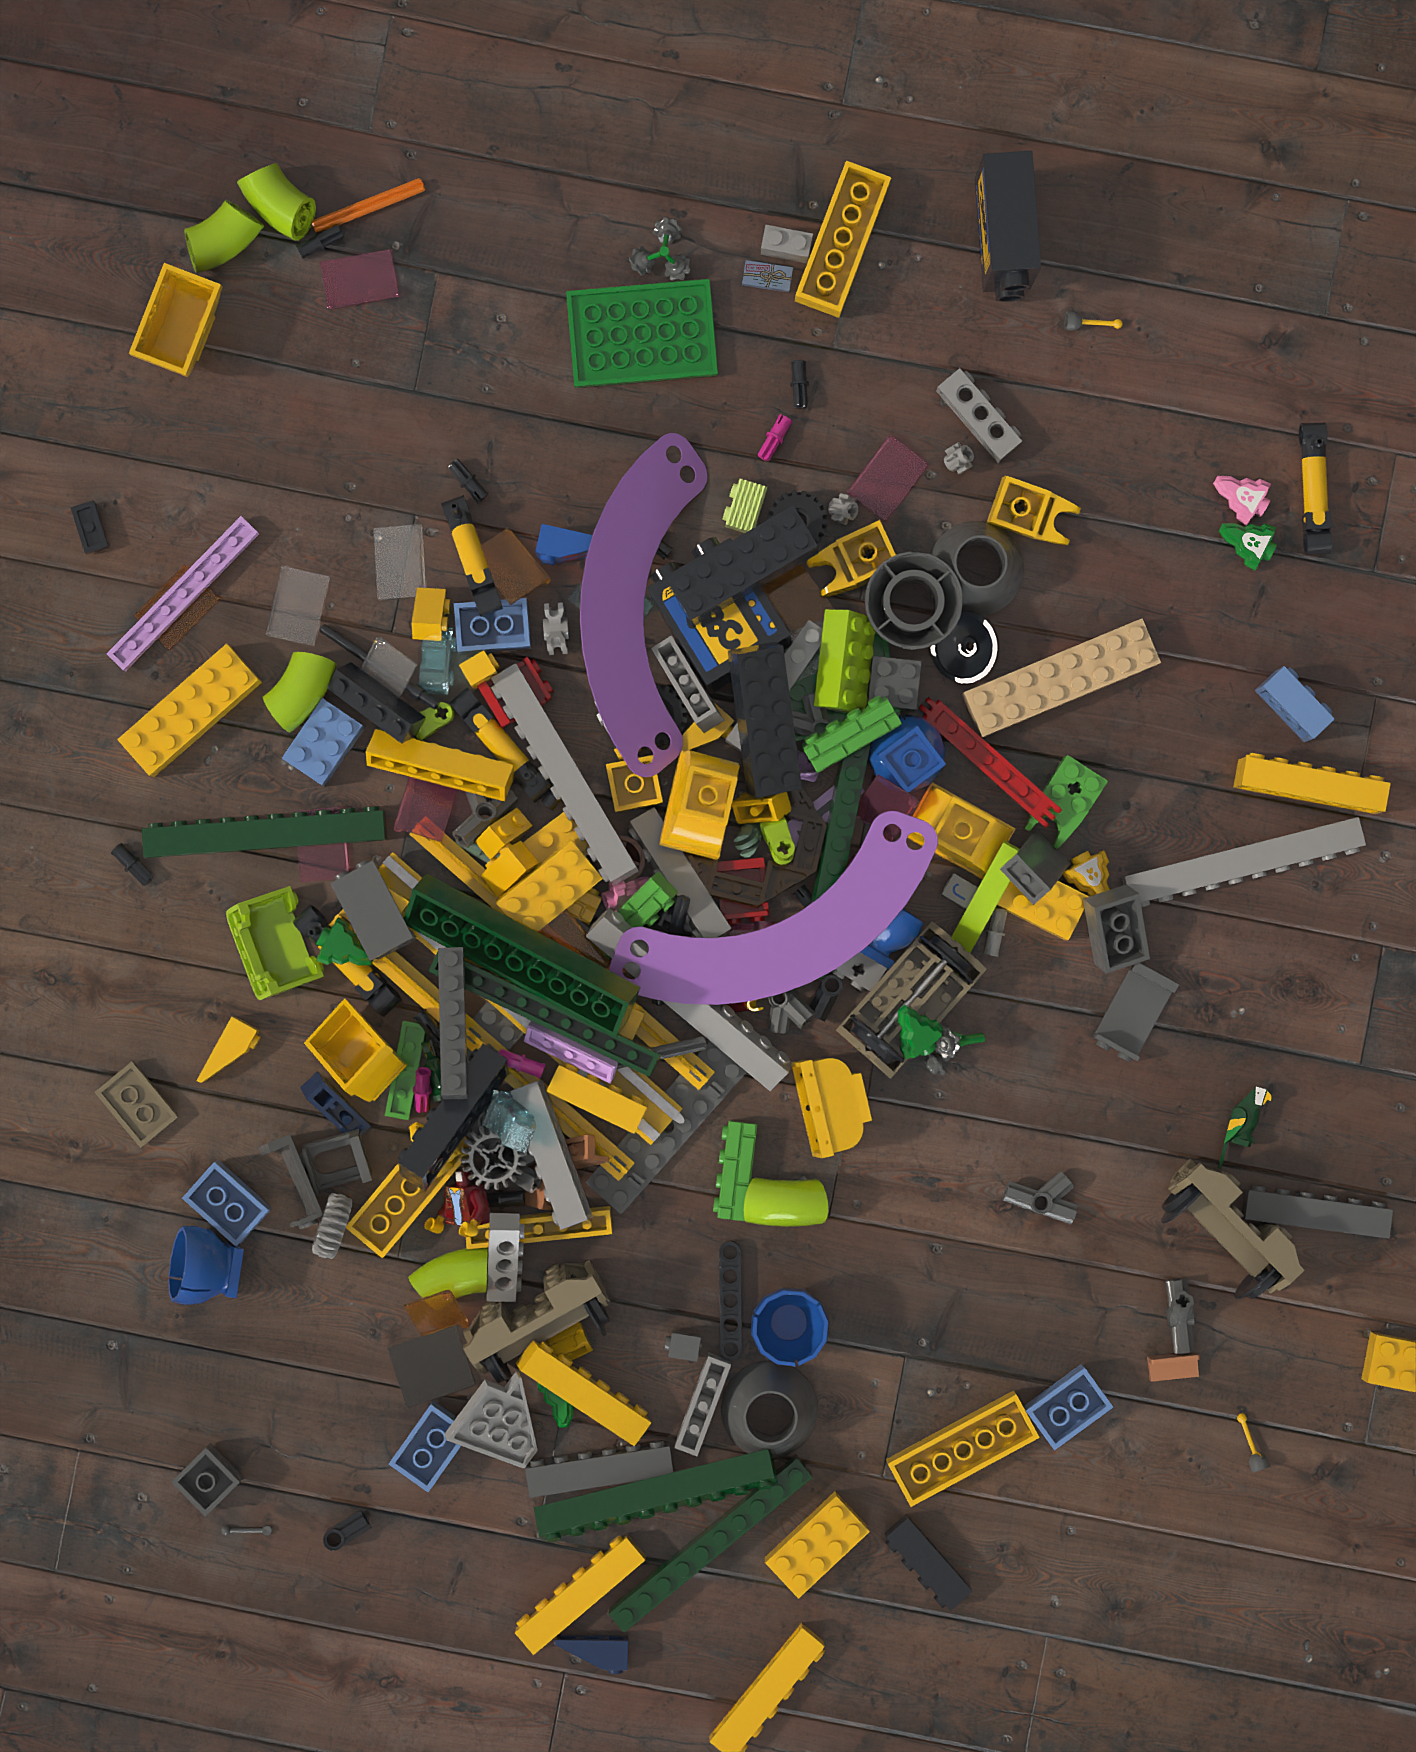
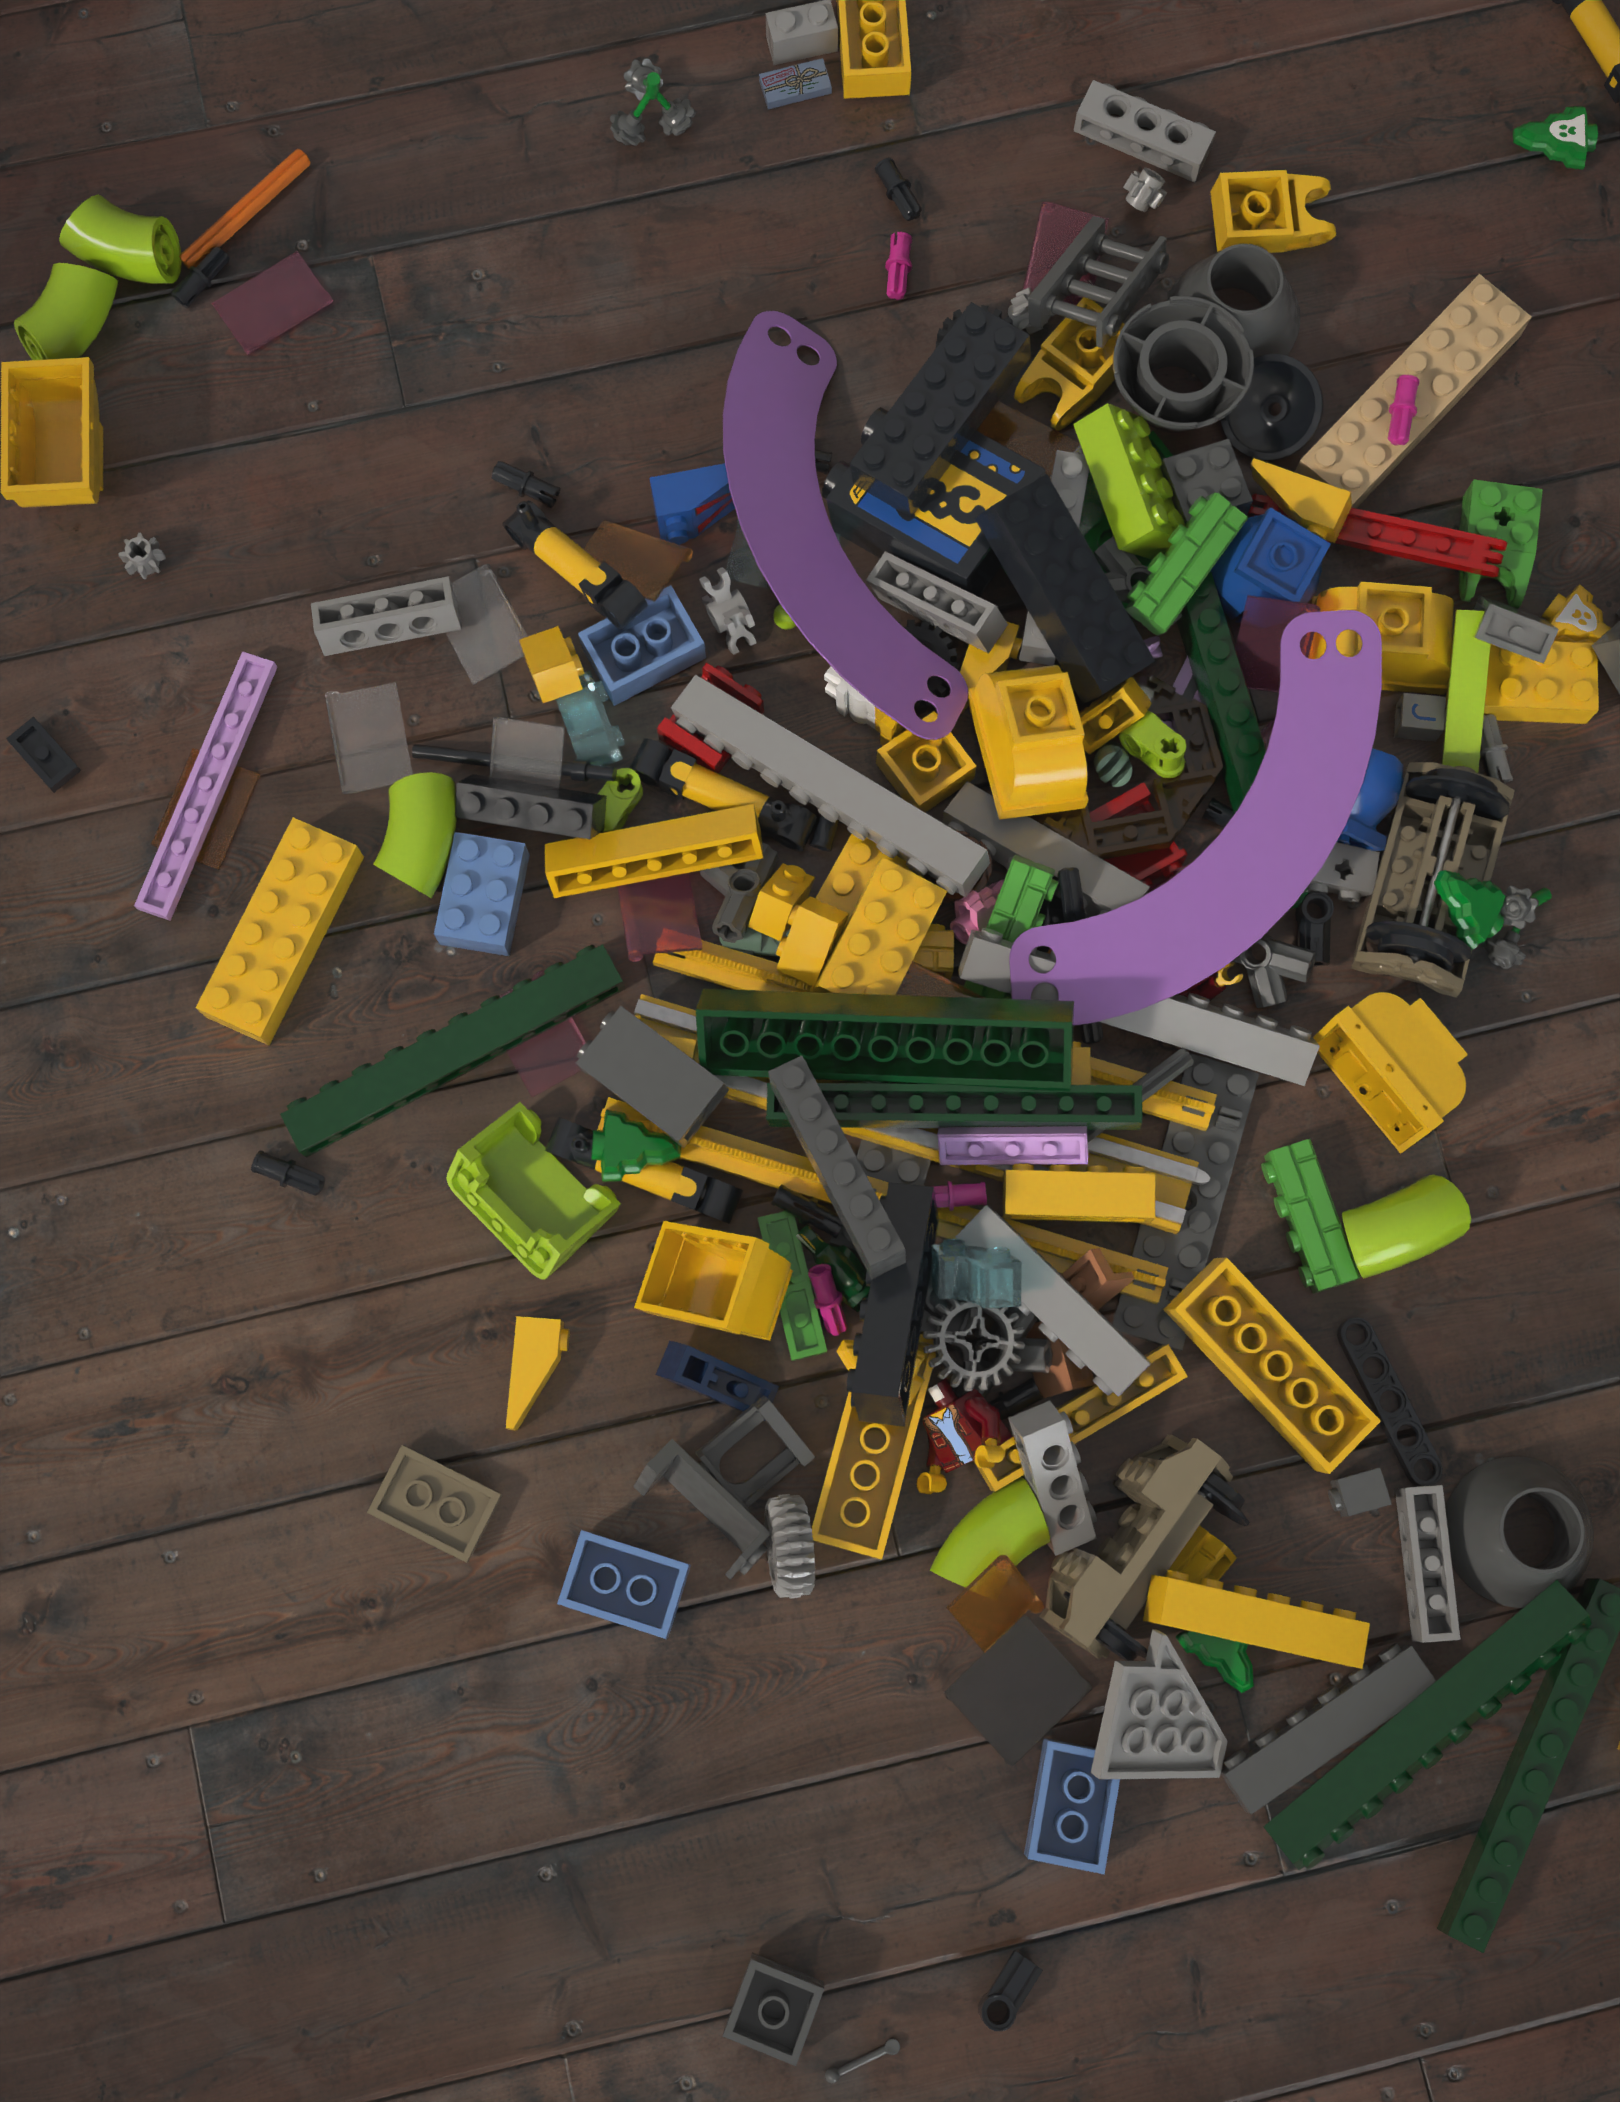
camera: 20 degrees left, 10 degrees down
blue plate [168,1226,244,1305] -> none
yellow brick [459,650,500,690] -> none
yellow brick [515,1534,646,1655] -> none
dark blue slope [555,1635,629,1674] -> none
green plate [566,279,718,388] -> none
yellowish green brick [722,479,767,533] -> none
blue plate [751,1287,829,1366] -> none
bright pink rock [1213,476,1271,526] -> none
none -> light grey gear [119,533,166,579]
none -> light grey brick [311,576,461,656]
none -> dark grey fence [1028,216,1169,348]
none -> yellow brick [1163,1257,1381,1474]
none -> yellow slope [1251,458,1352,543]
none -> dark pink axle [1388,375,1420,446]

